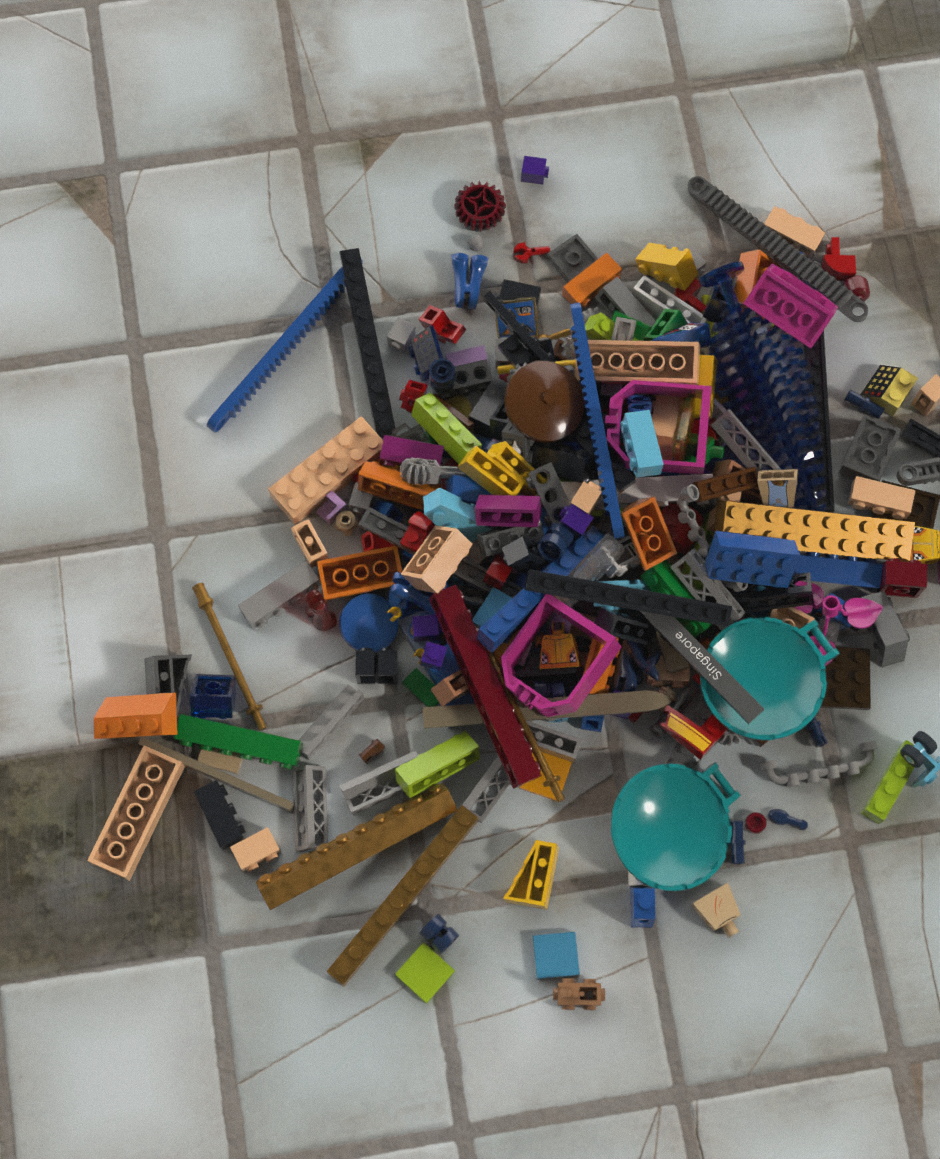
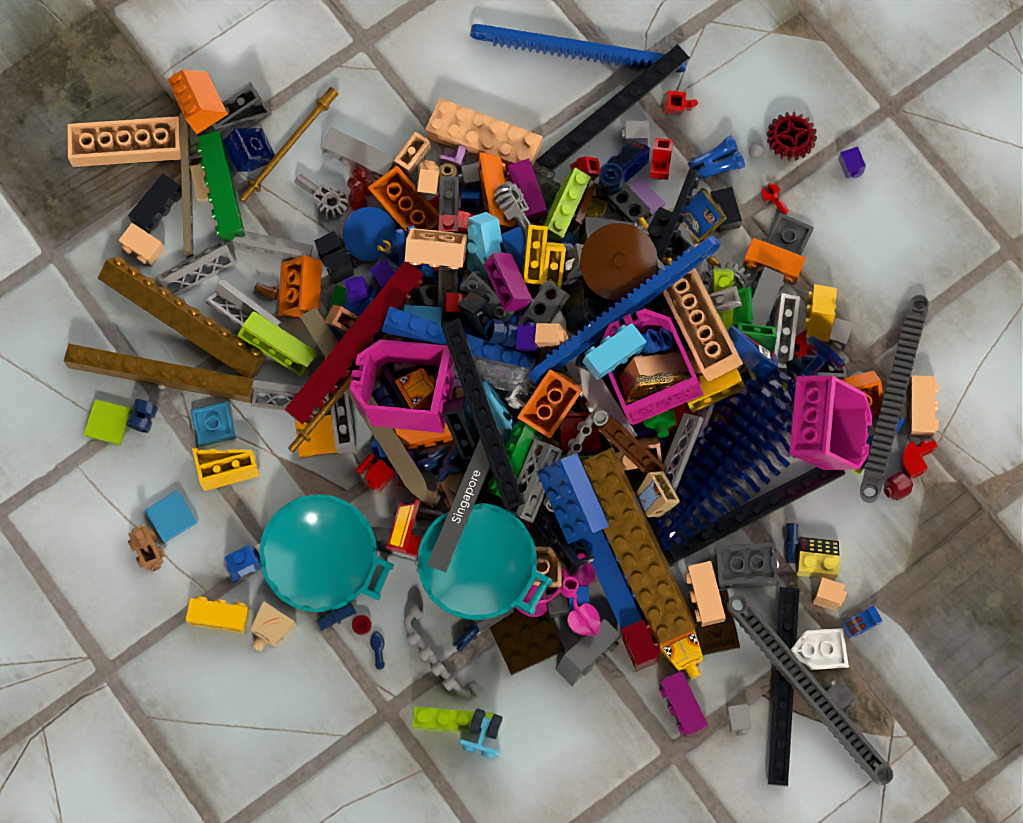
camera: 70 degrees right, 0 degrees up
none -> yellow brick [185,596,250,634]
none -> dark azure tile [190,401,236,447]
none -> orange slope [277,255,322,318]
none -> light grey gear [294,174,348,220]
none -> red brick [355,453,395,492]
none -> light nougat brick [417,160,439,194]
none -> red brick [662,90,698,115]

